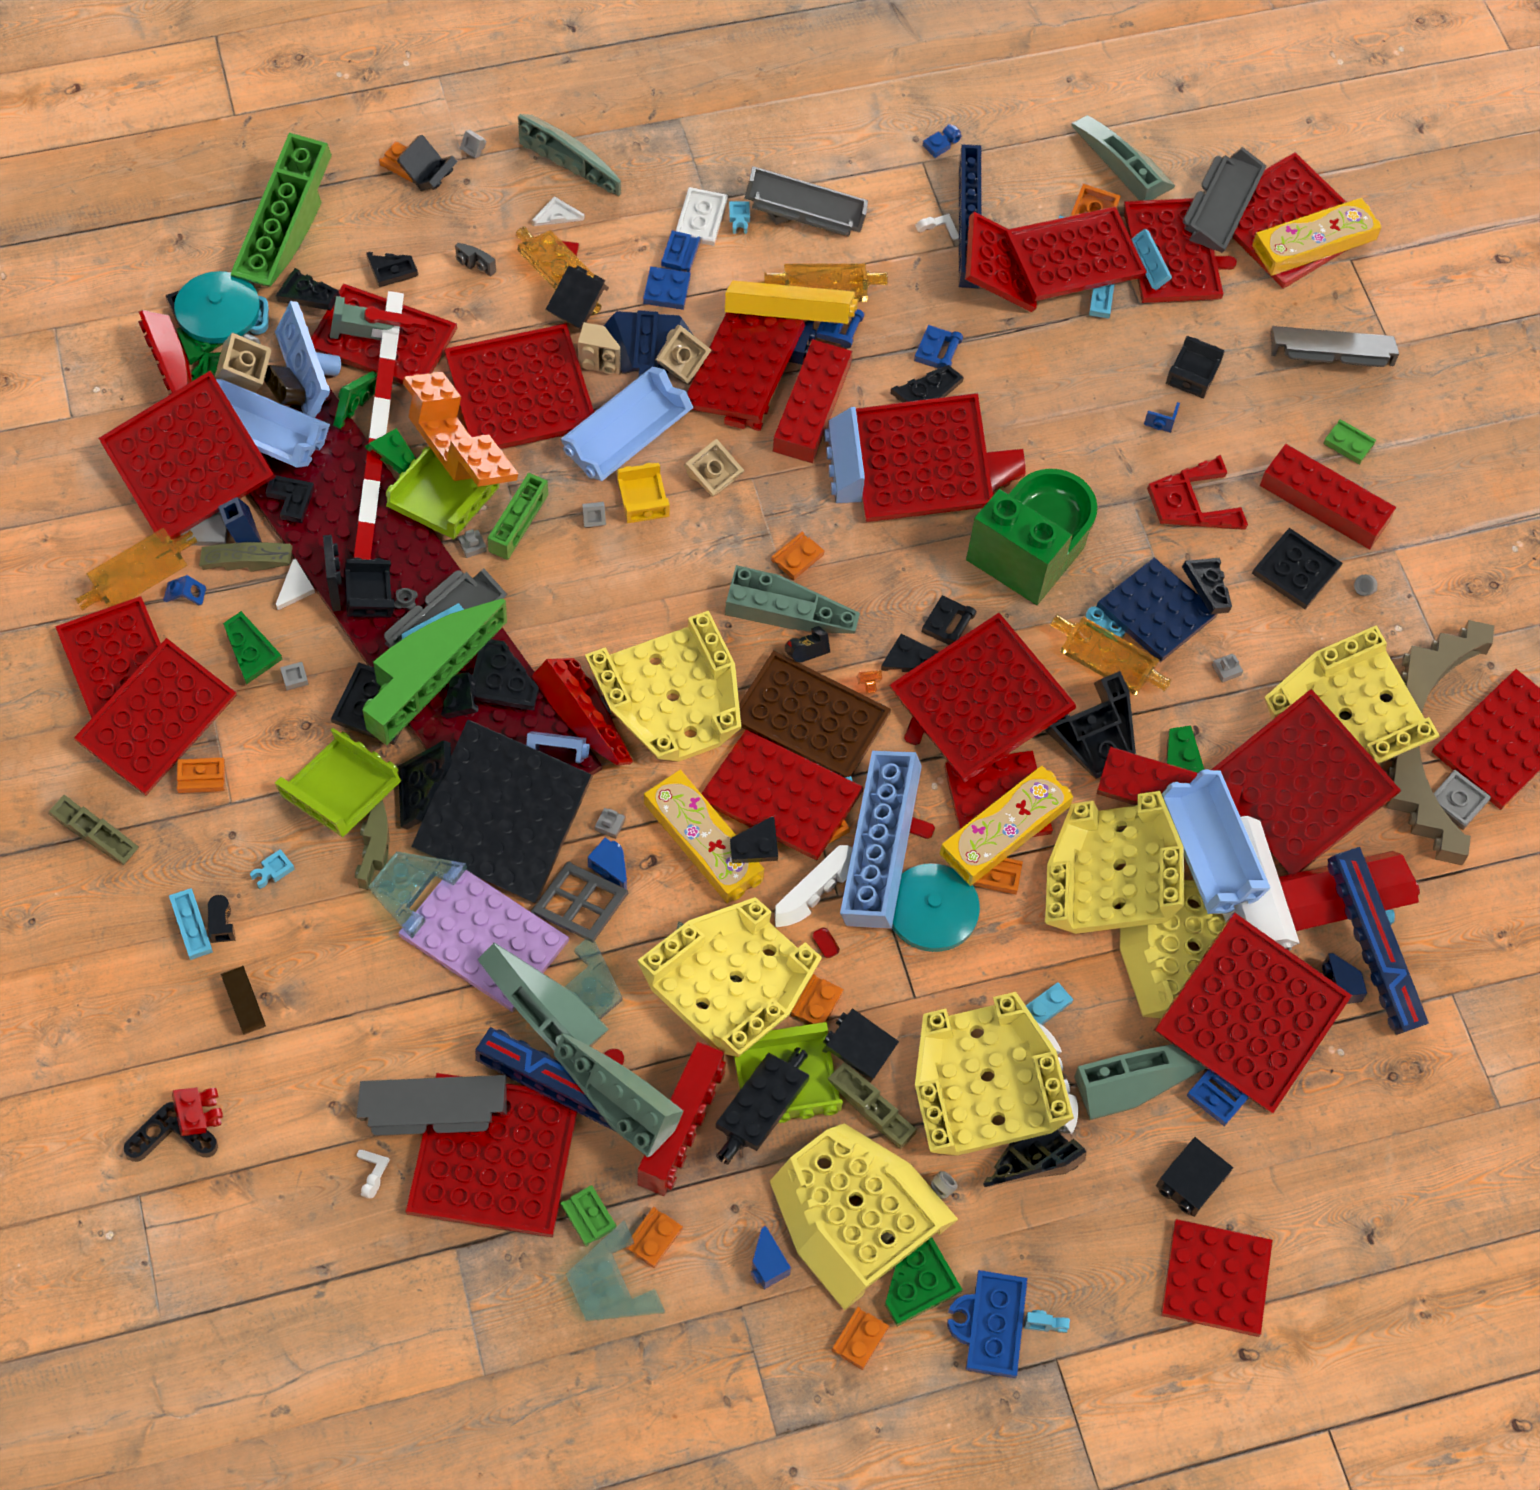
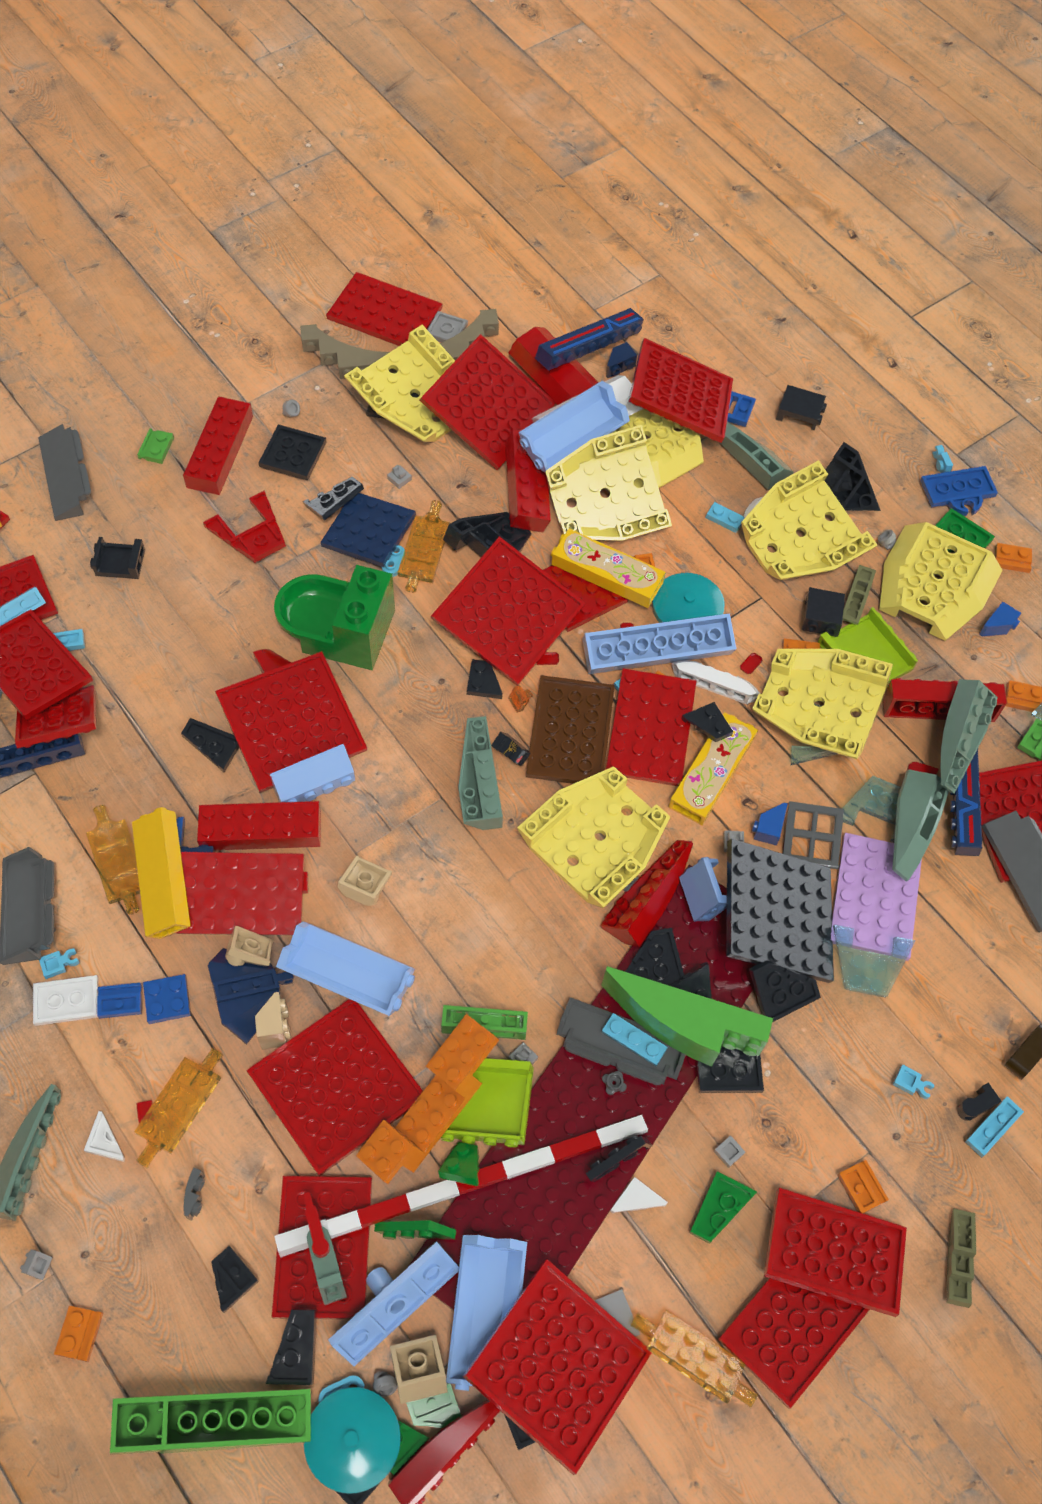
camera: 110 degrees left, 0 degrees up
blue bracket [163,575,206,606] -> none
olive slope [199,542,292,572] -> none
dark blue slope [218,497,262,543] -> none
dark brown beam [264,365,306,407] -> none
black plate [265,475,315,523] -> none
lime panel [275,728,401,838] -> none
black panel [344,558,395,618] -> none
olive slope [355,800,390,890] -> none
black bracket [397,135,458,191] -> none
black panel [545,265,609,330] -> none
light grey tile [582,502,606,527] -> none
yellow panel [617,463,670,524] -> none
black plate [716,1047,809,1165] -> none
orange plate [771,531,825,580] -> none
blue plate [914,325,963,369] -> none
white piece [915,214,959,240] -> none
black plate [921,595,977,645] -> none
blue bracket [1144,402,1180,433] -> none
red plate [1161,1219,1273,1337] -> none
green wing [1167,725,1205,773] -> none

